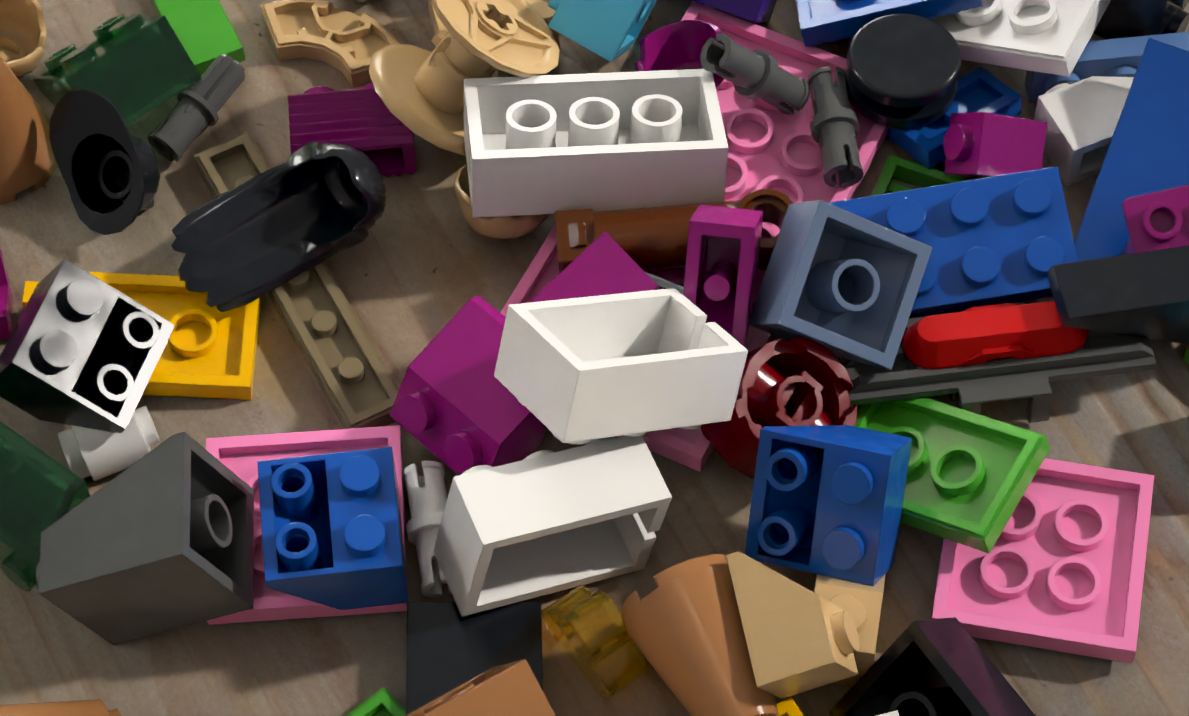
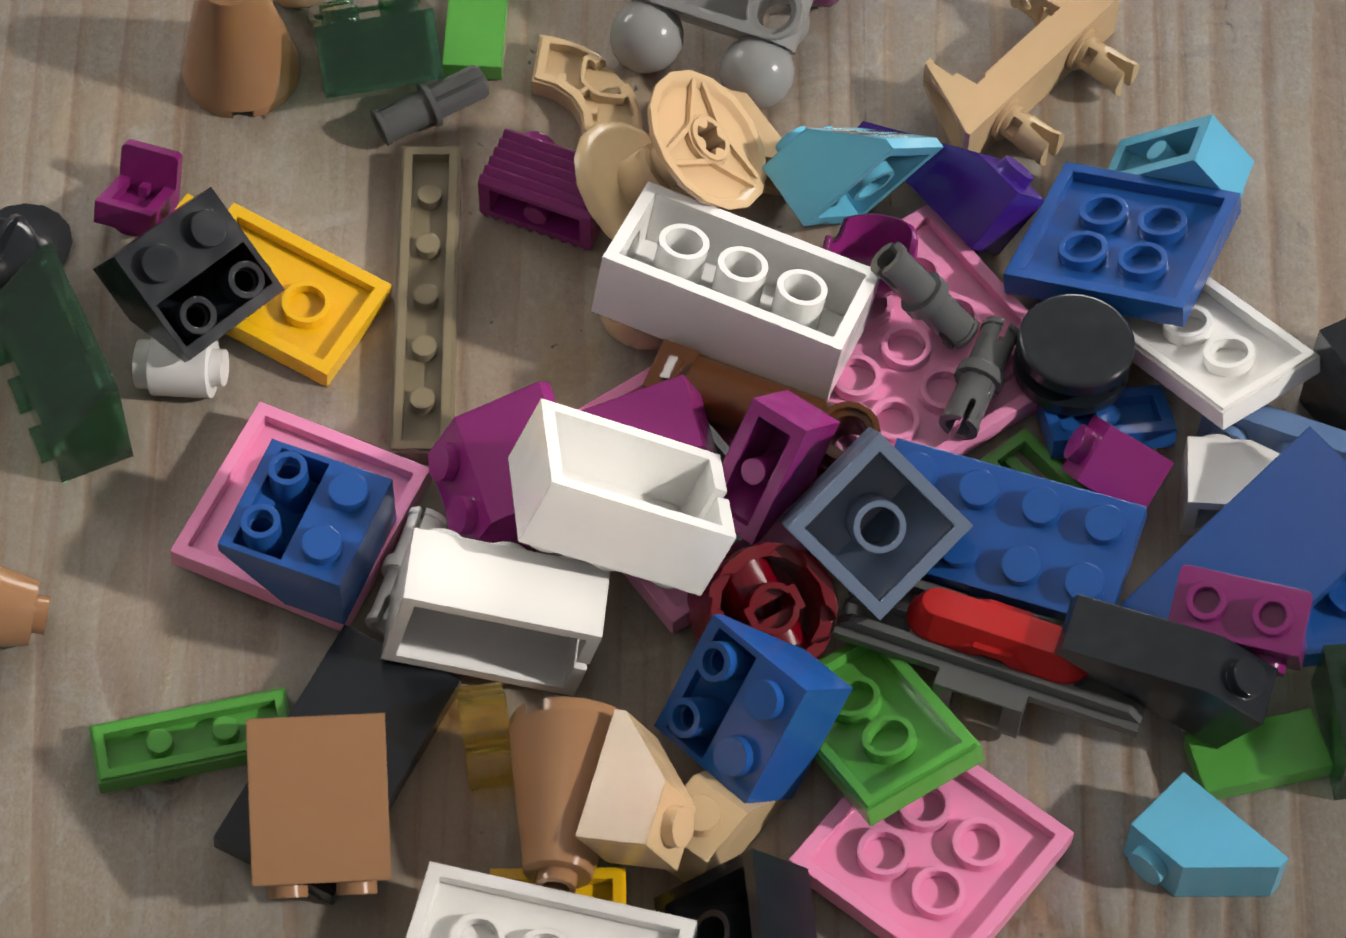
camera: 25 degrees right, 0 degrees up
dark grey slope [36,432,254,645] -> none
black piece [49,89,160,235] -> none
black hair [171,141,386,312] -> none

